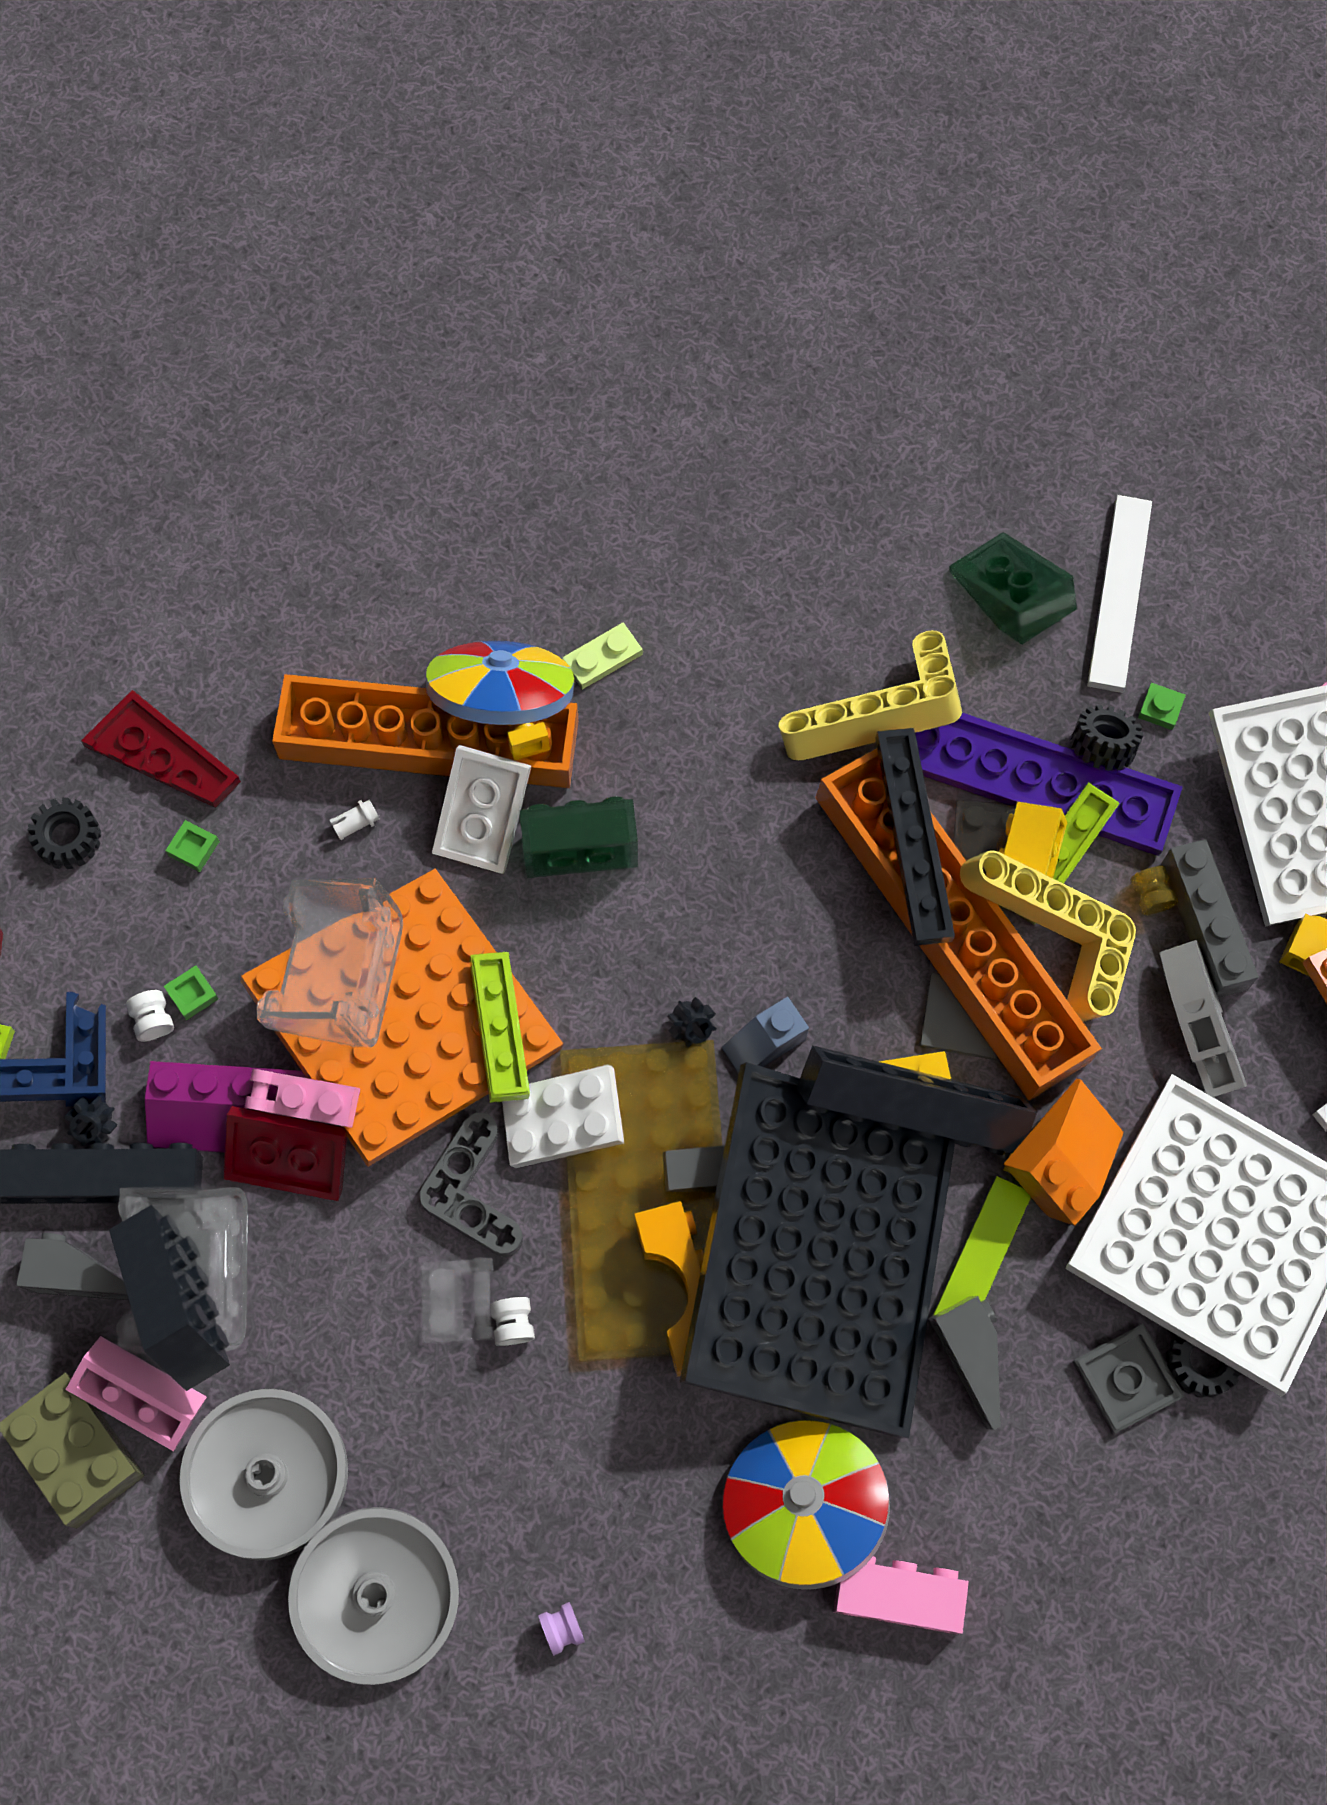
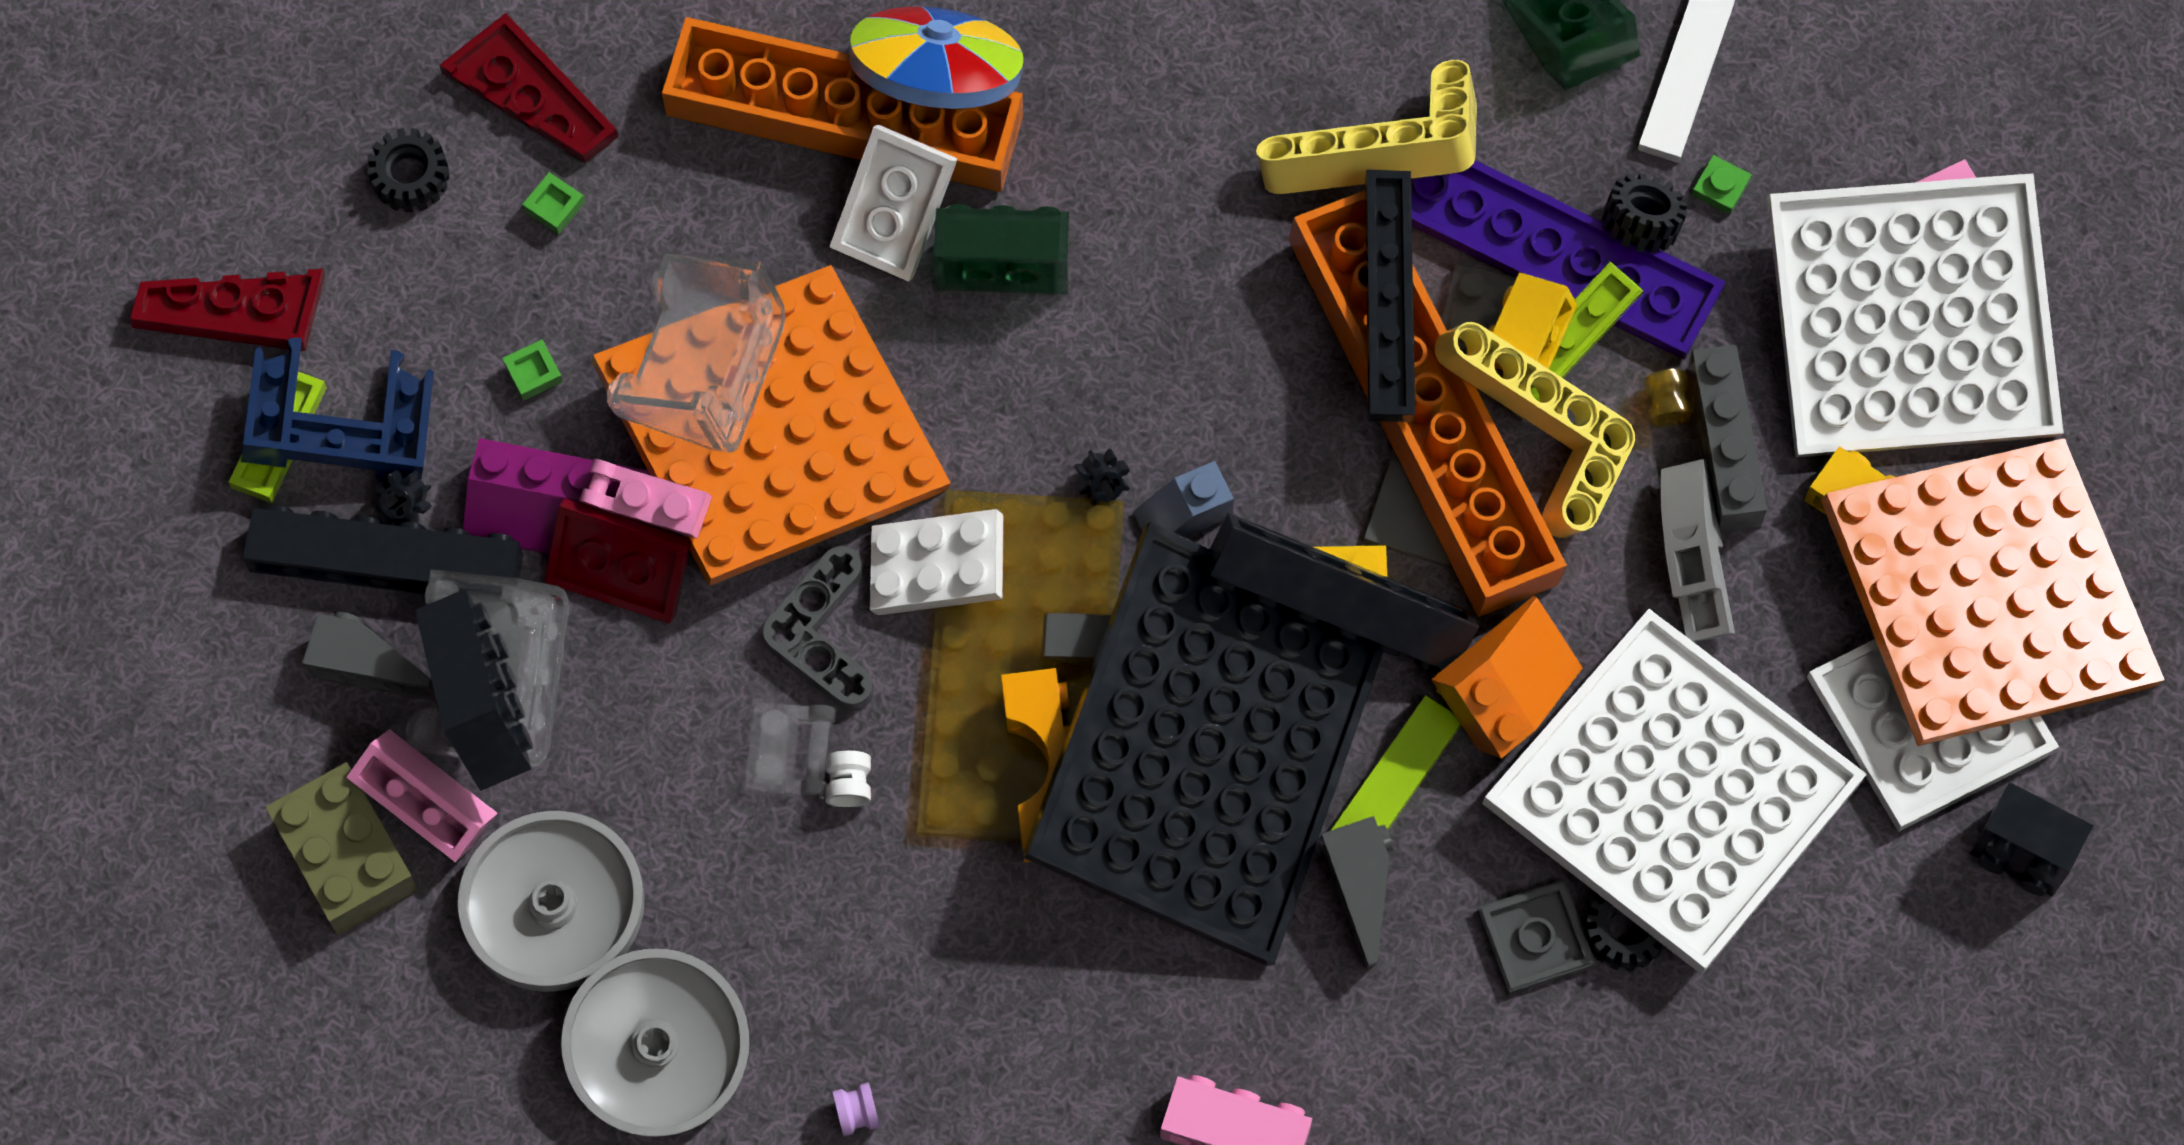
camera: 10 degrees right, 0 degrees up
white wheel [125,990,174,1042] -> none
white pin [330,799,380,840] -> none
lime tile [469,952,530,1103] -> none
yellow plate [508,722,550,761] -> none
yellowish green plate [563,623,643,690] -> none
dish [723,1421,890,1590] -> none

